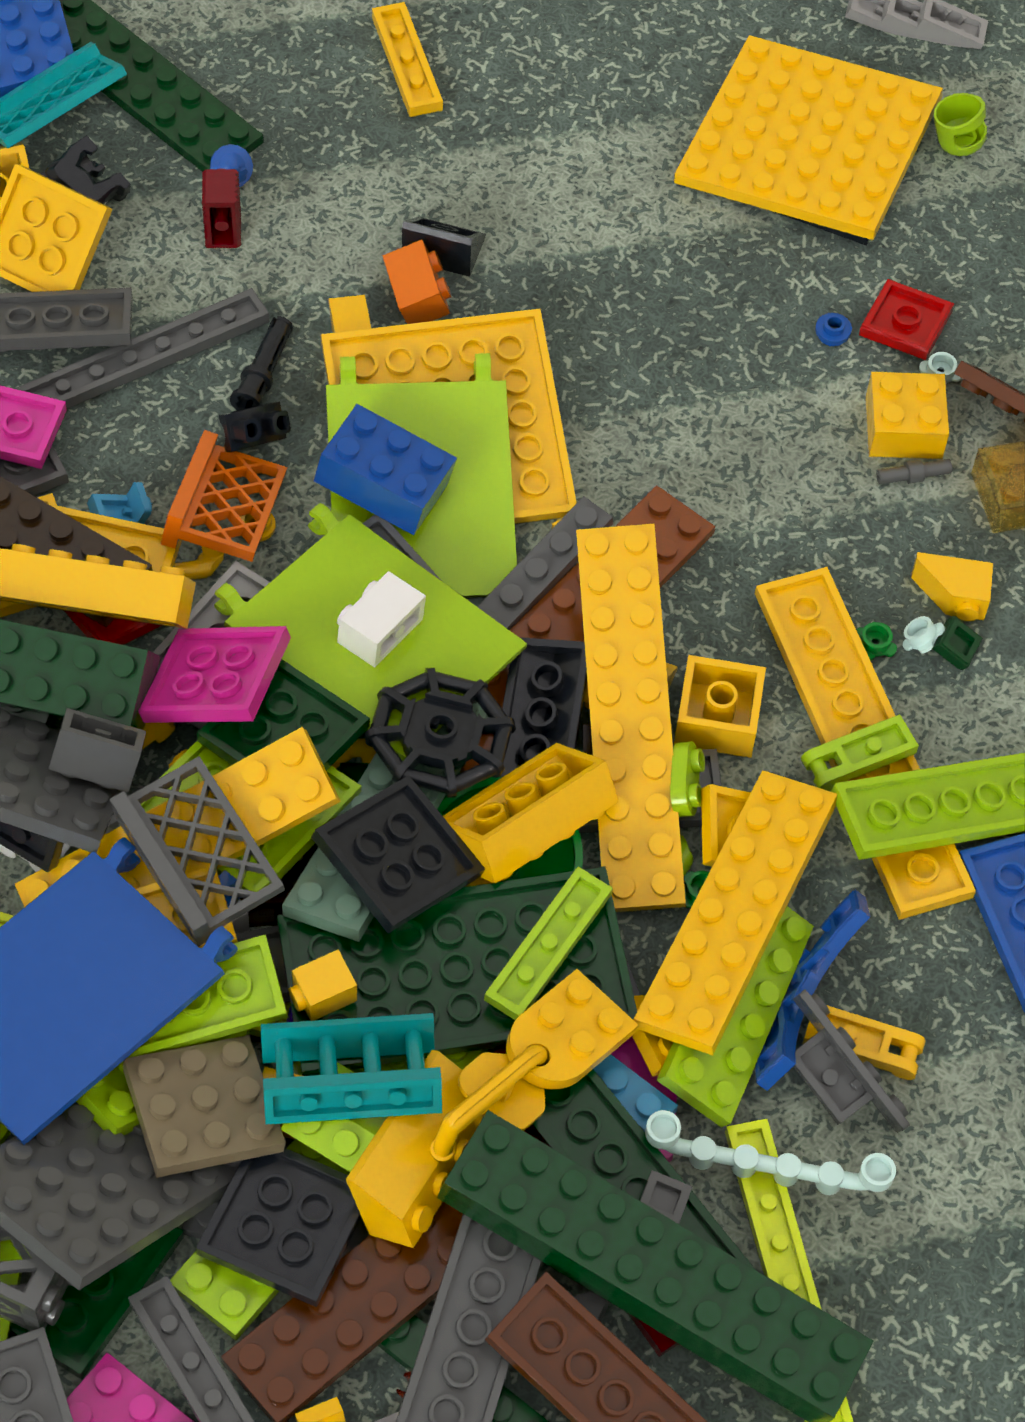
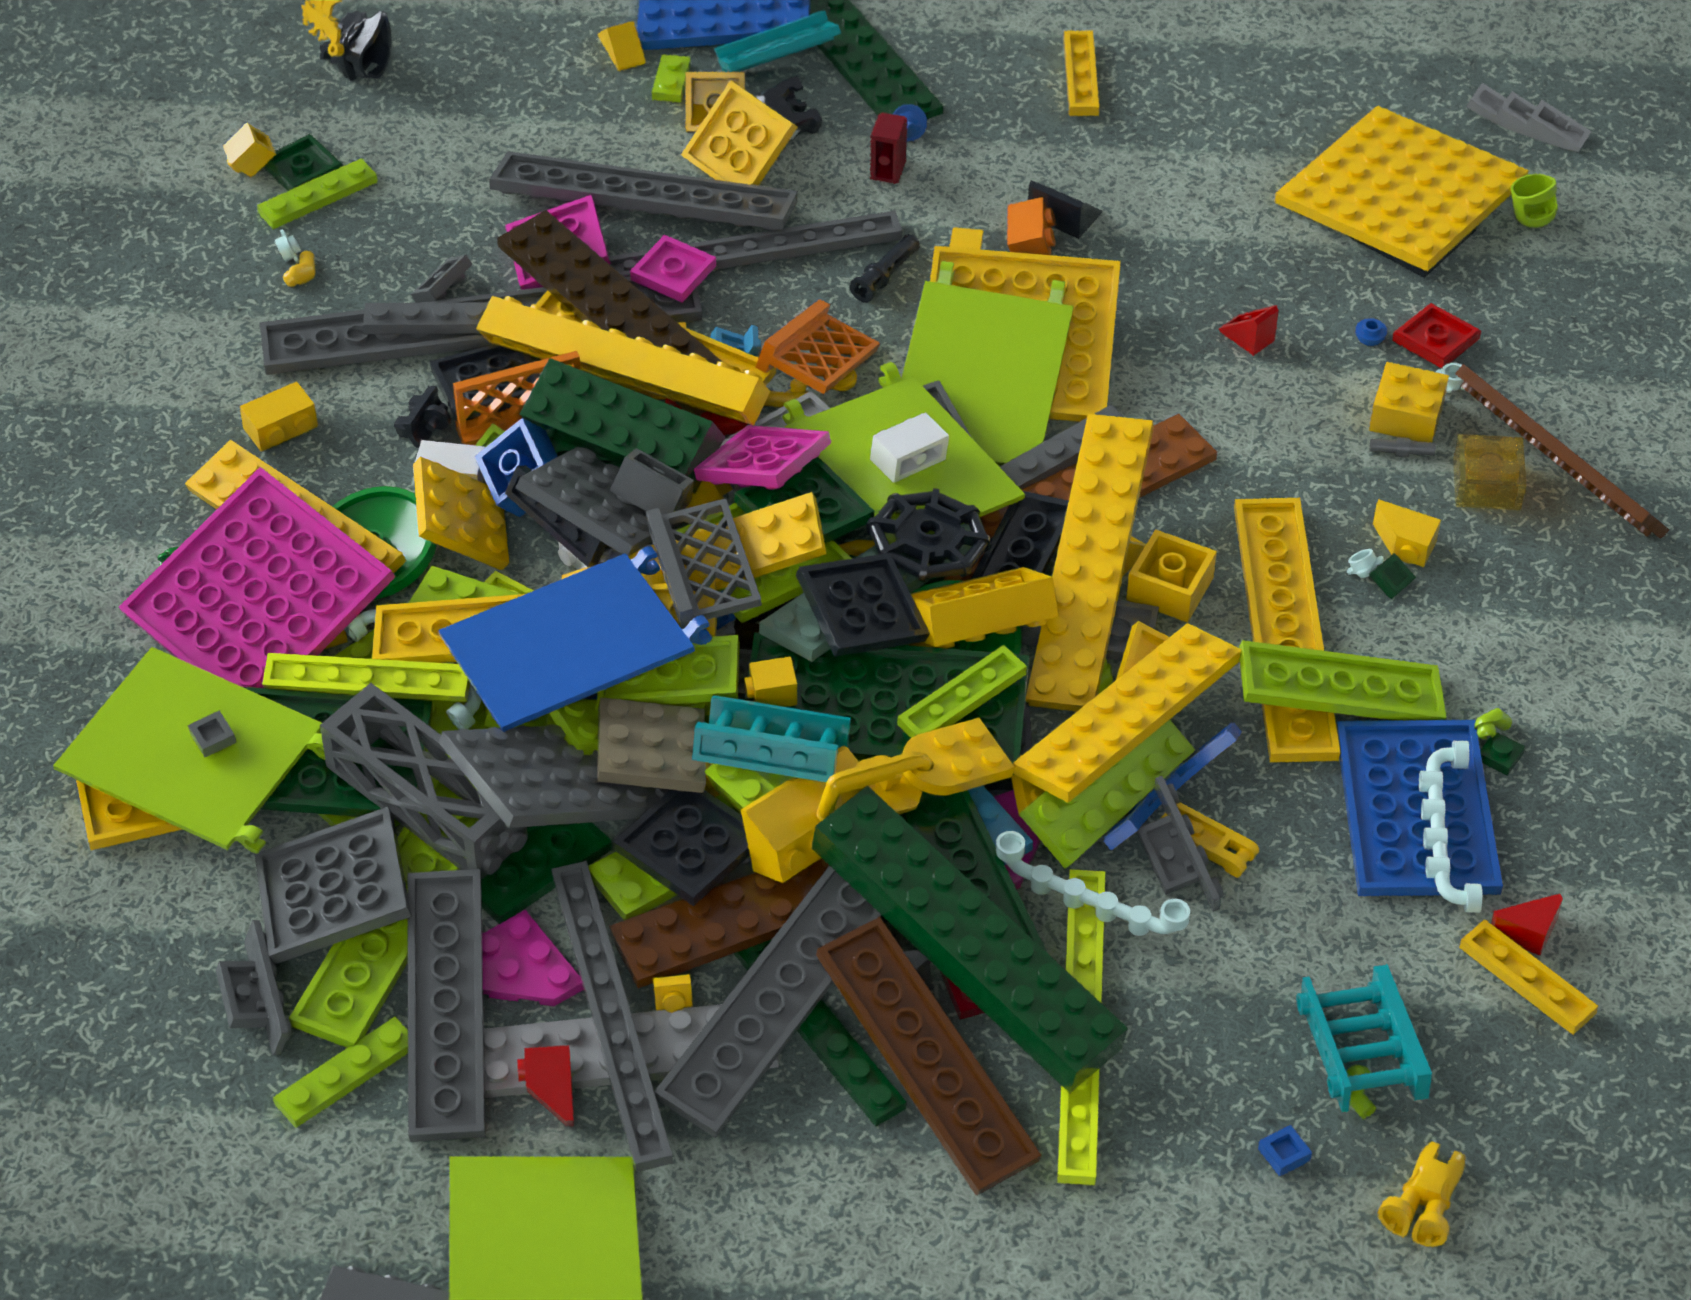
camera: 20 degrees right, 10 degrees down
black hips [219,401,291,452] -> none
blue brick [314,404,457,535] -> none
dark grey plate [640,1170,693,1224] -> none
lime plate [670,741,705,817] -> none
lime plate [801,714,919,791] -> none
green plate [856,622,897,661] -> none
none -> red slope [1218,305,1279,356]

